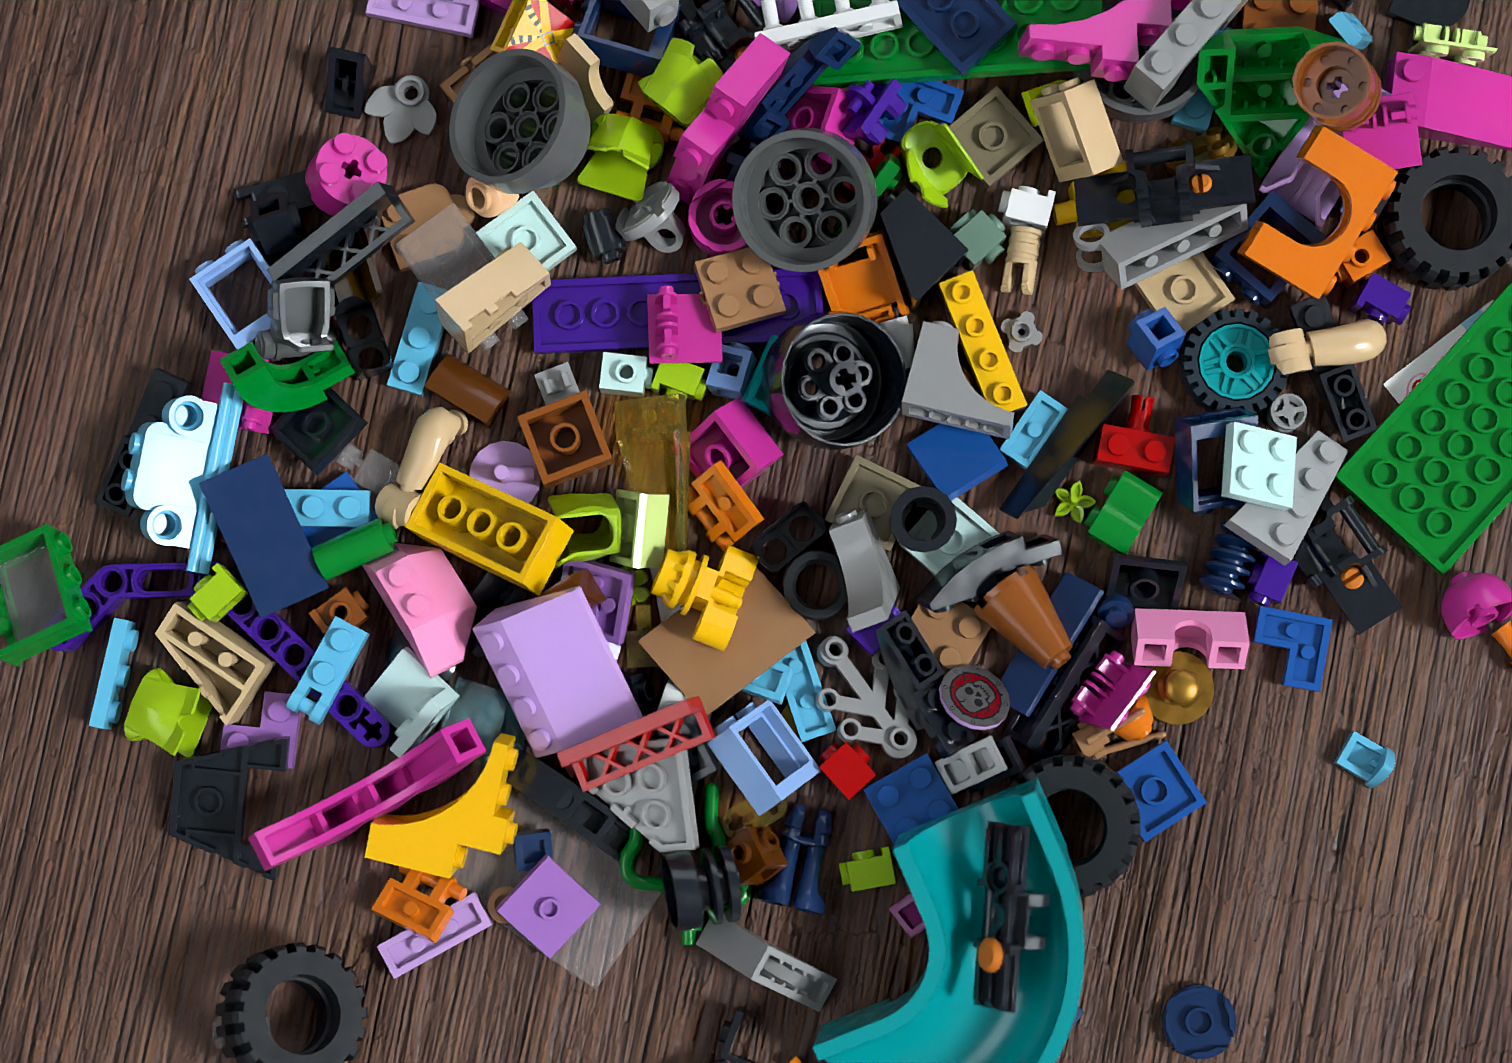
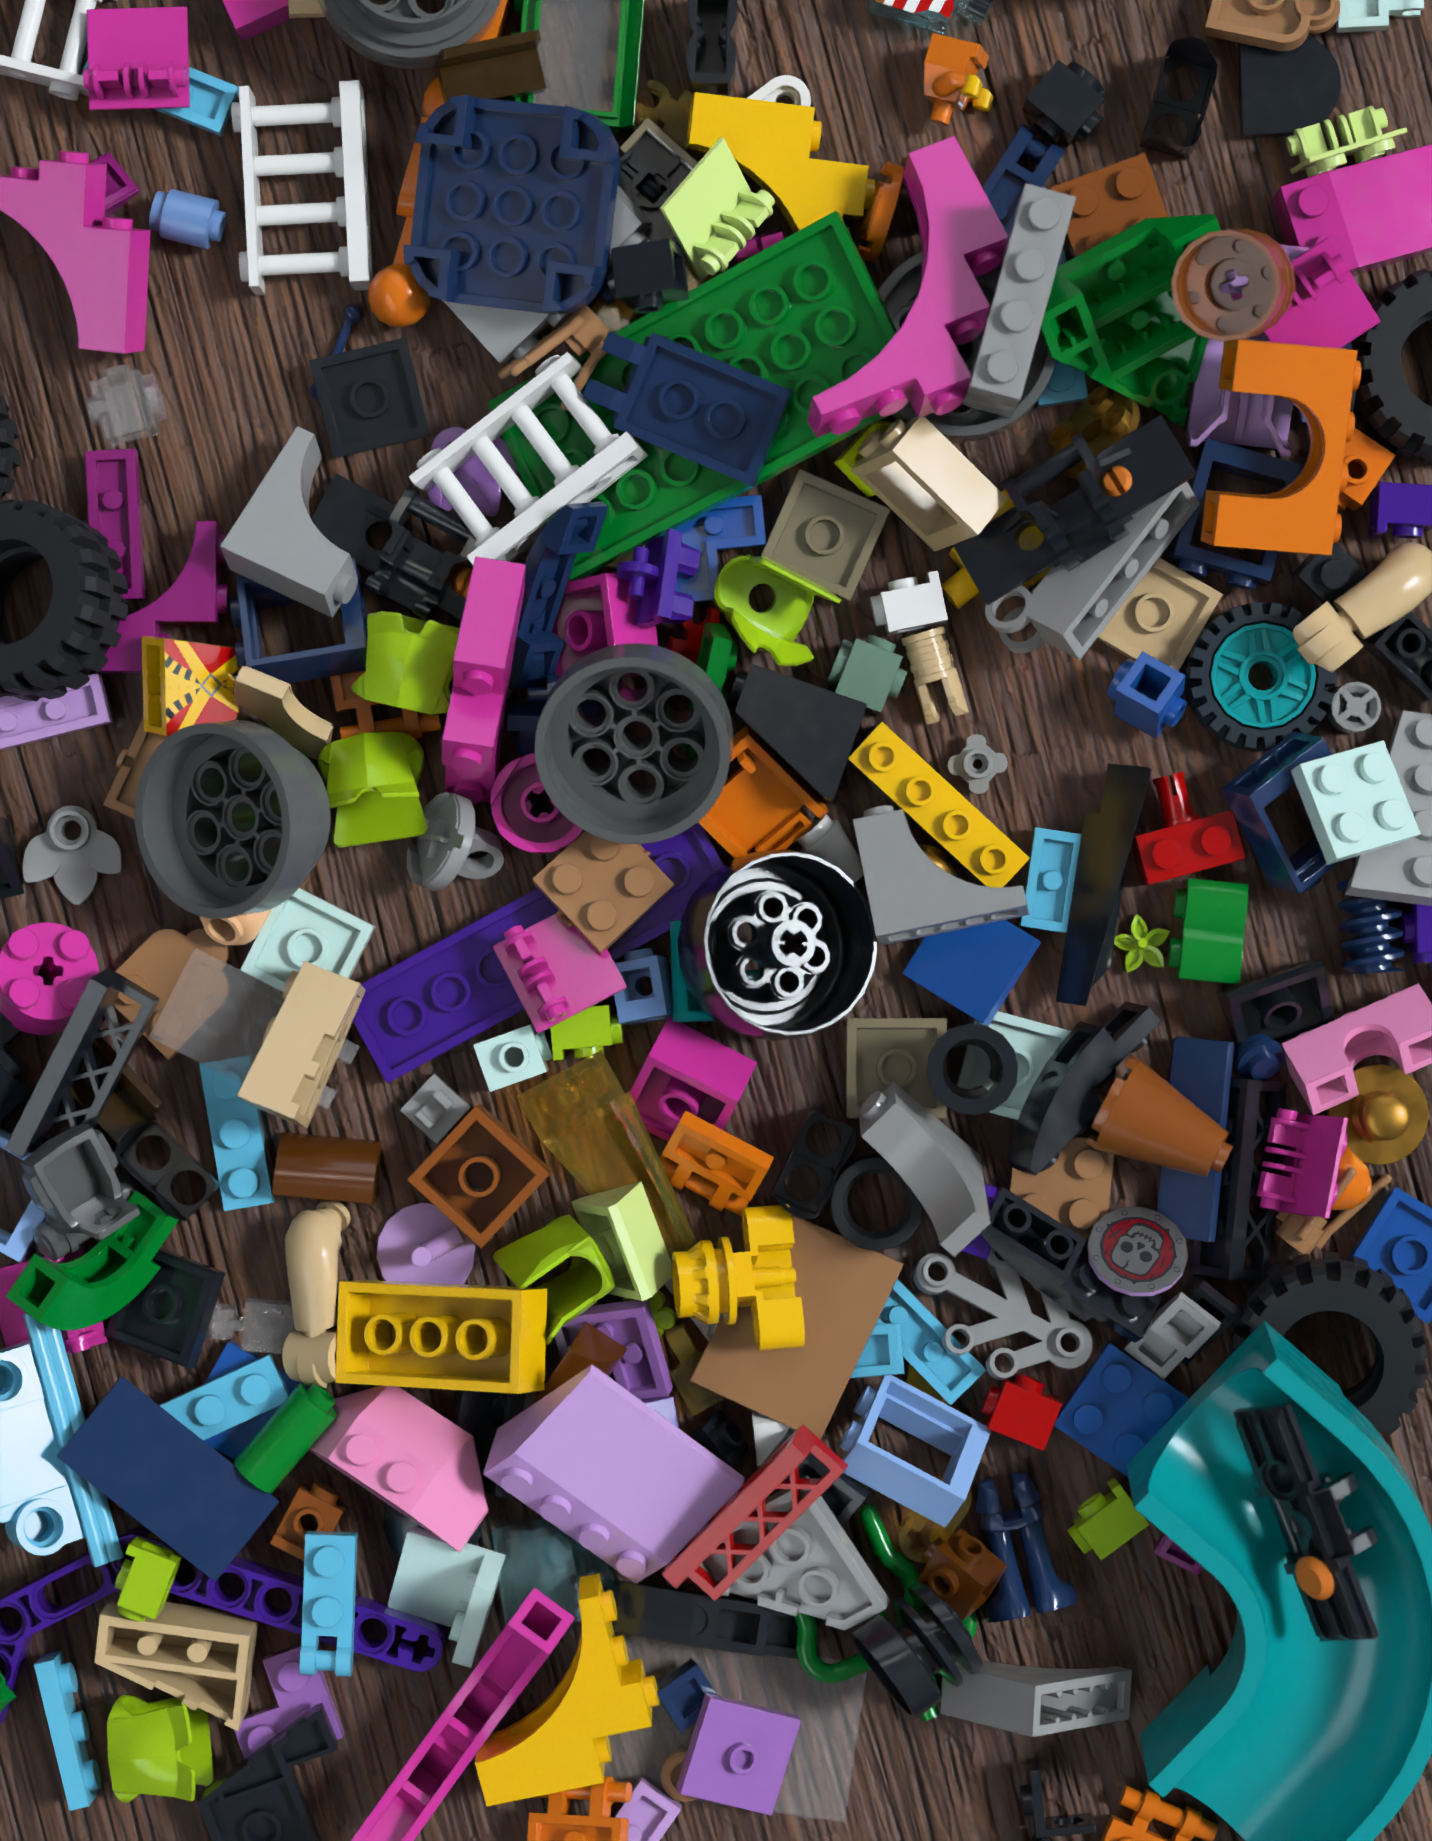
camera: 25 degrees left, 5 degrees up
black brick [582,208,627,265] -> none
medium azure tile [1329,12,1373,49] -> none

